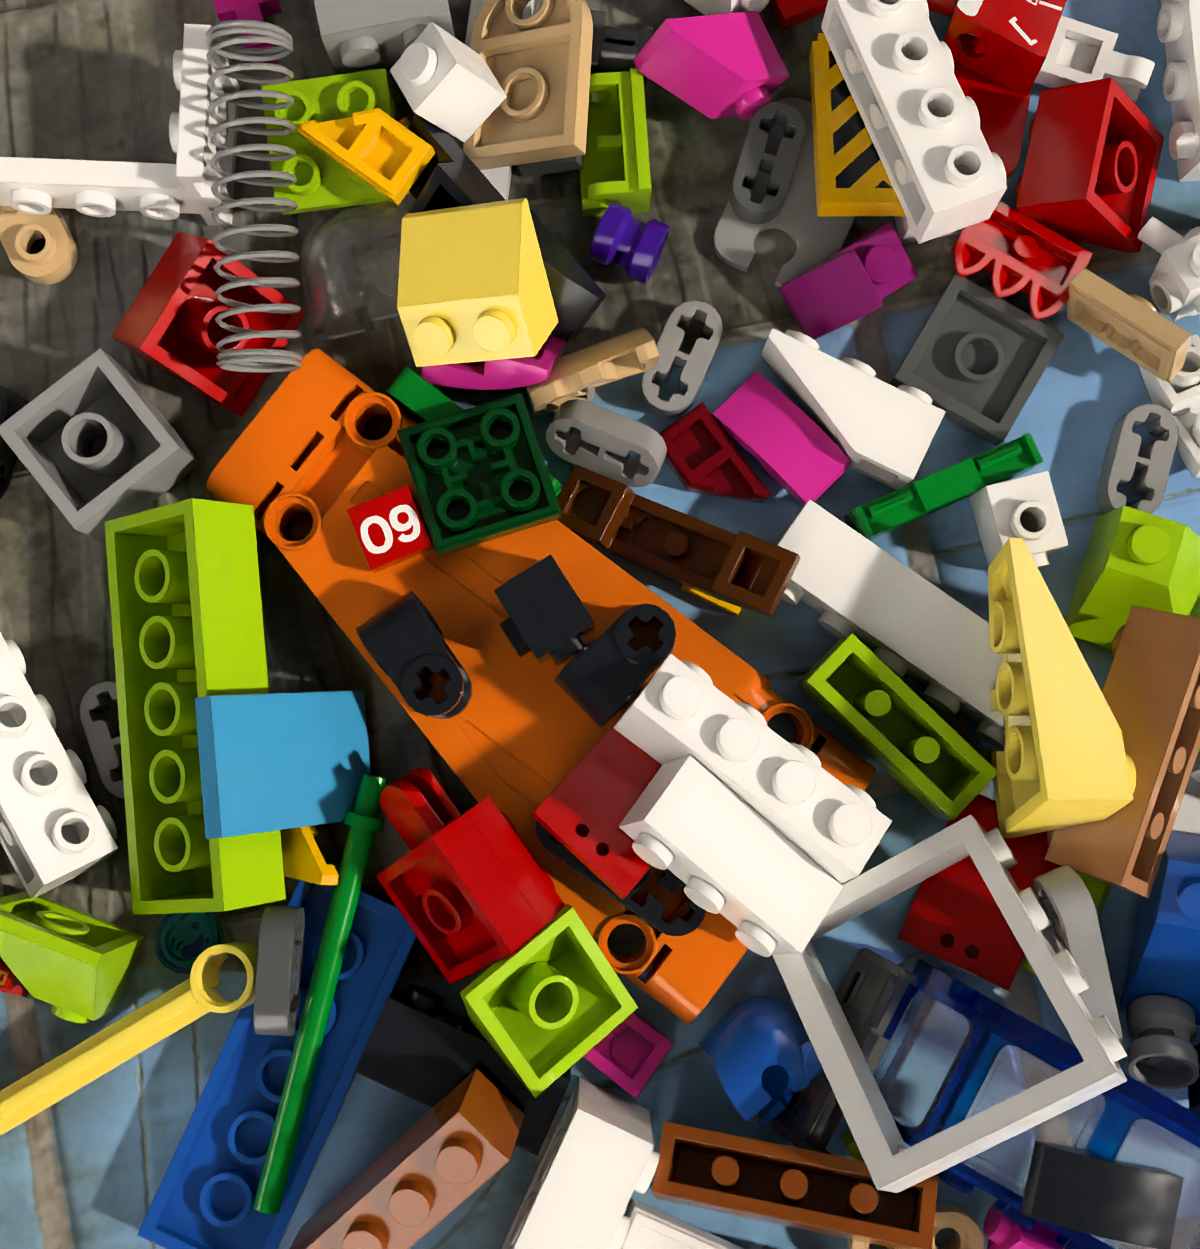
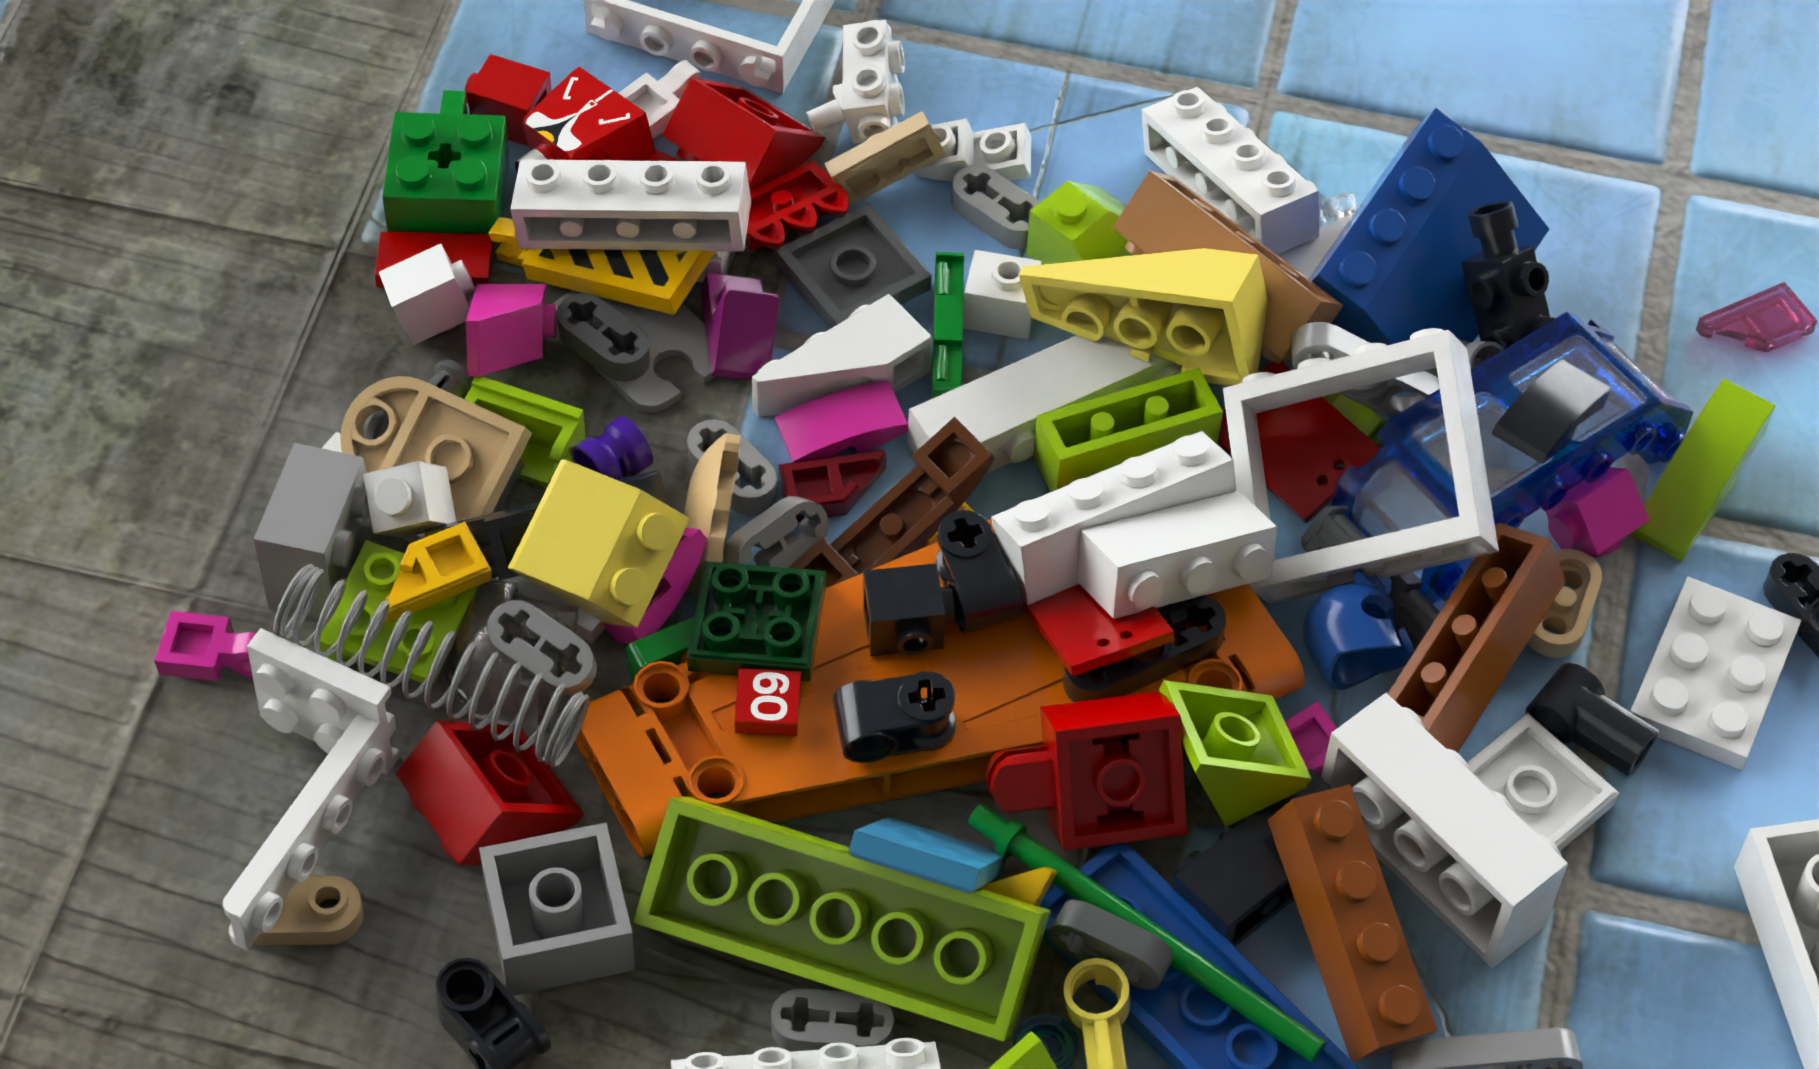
camera: 65 degrees left, 30 degrees down
none -> light grey beam [487,600,597,695]

